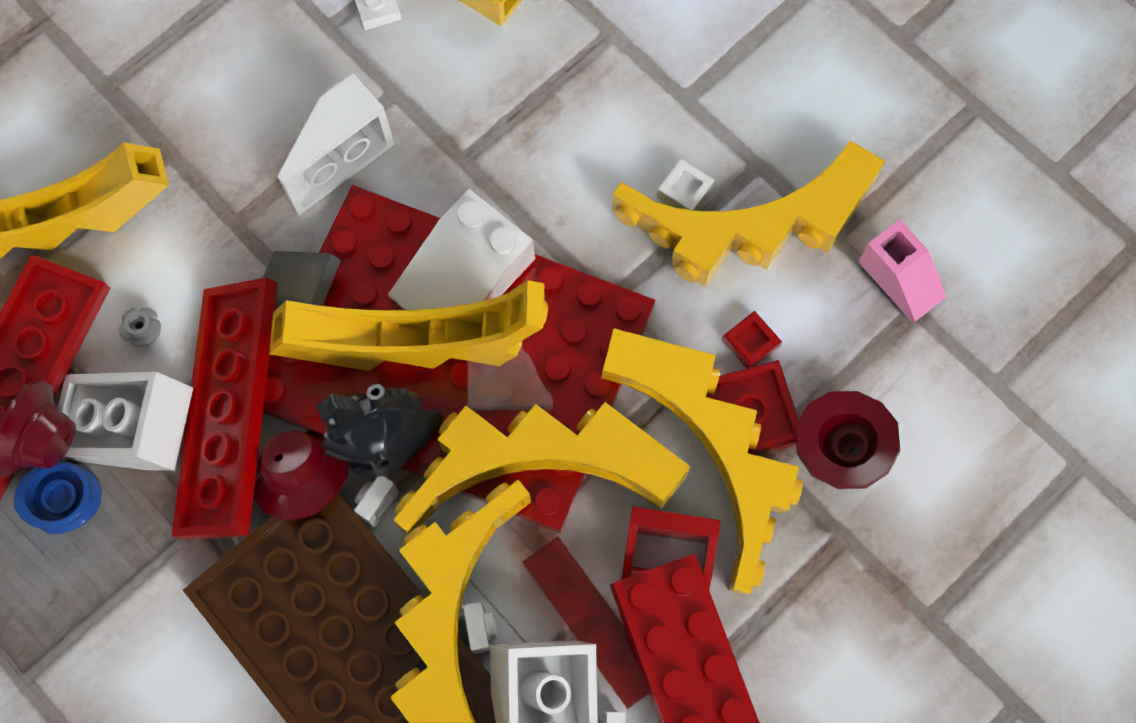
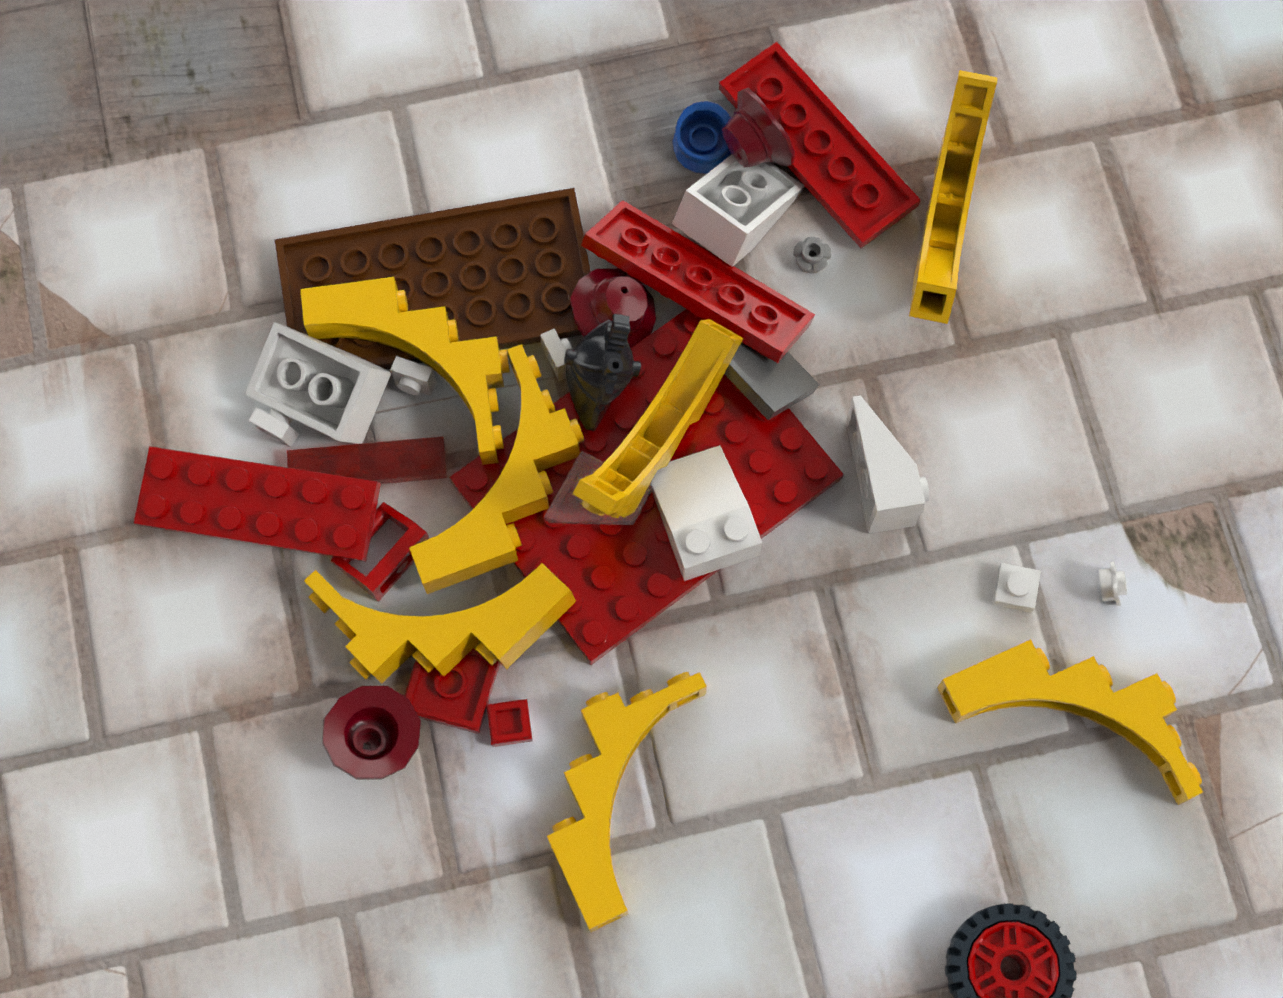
camera: 120 degrees right, 0 degrees up
white plate [657,159,715,210] -> none
bright pink slope [858,219,946,323] -> none

